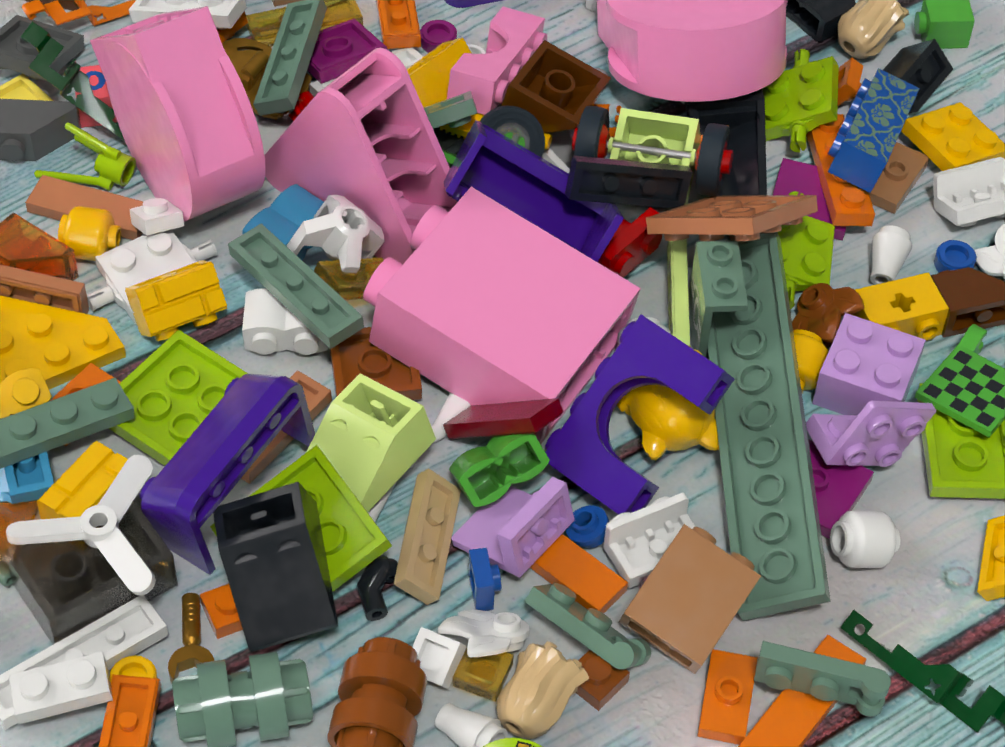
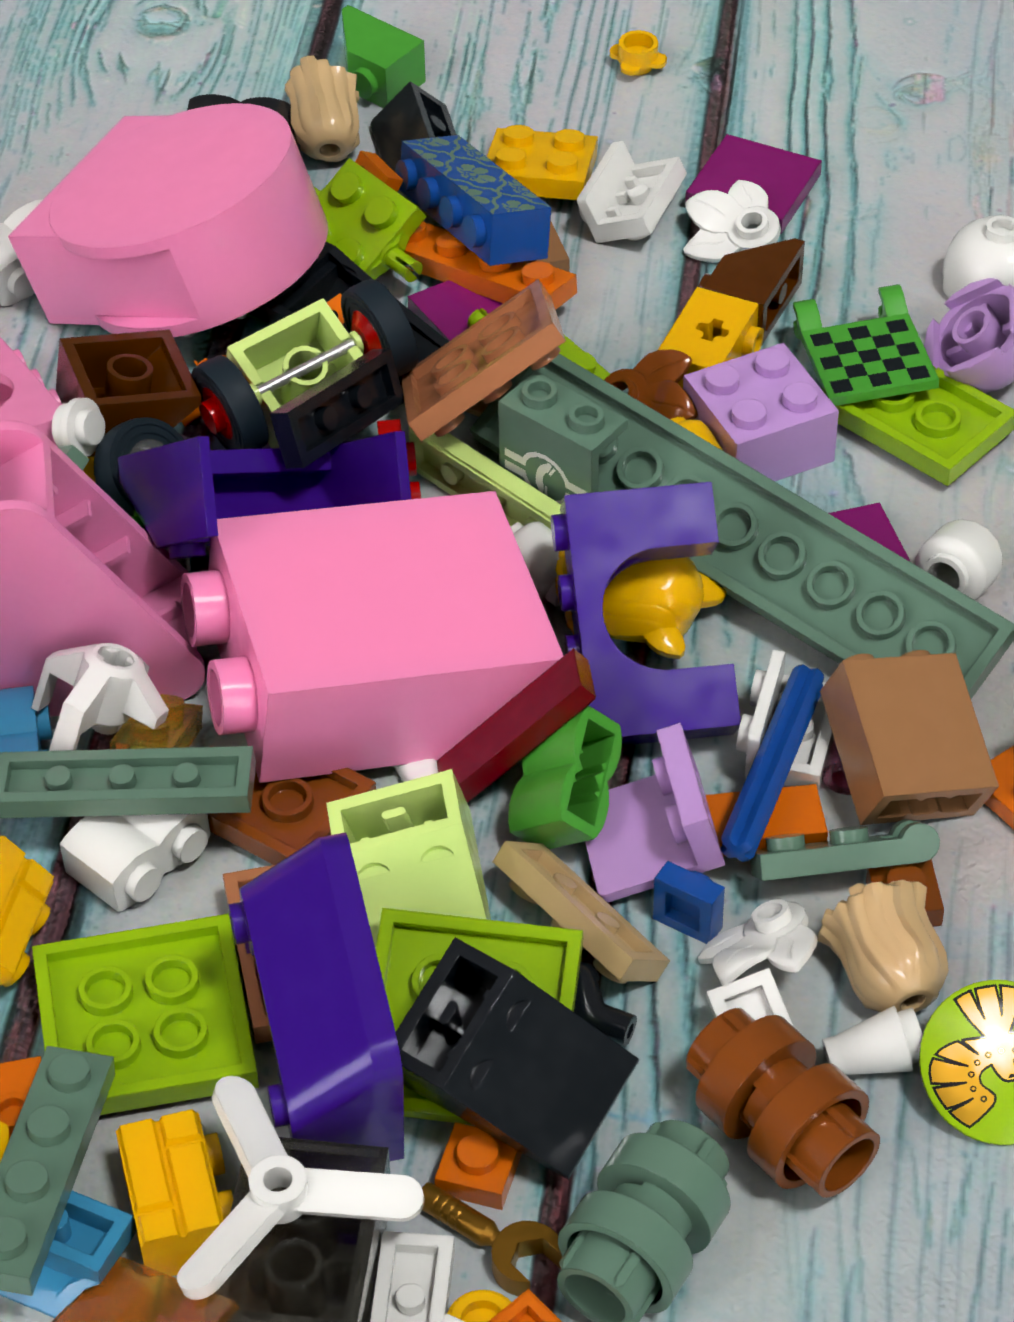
camera: 45 degrees left, 5 degrees down
clear yellow plate [453,648,514,702] -> none
blue plate [566,505,609,548] -> none
lavender bracket [806,400,936,467] -> none
white cone [870,225,912,285] -> none
blue tile [934,240,977,273] -> none
none -> white plate [52,398,105,457]
none -> blue axle [721,664,825,862]

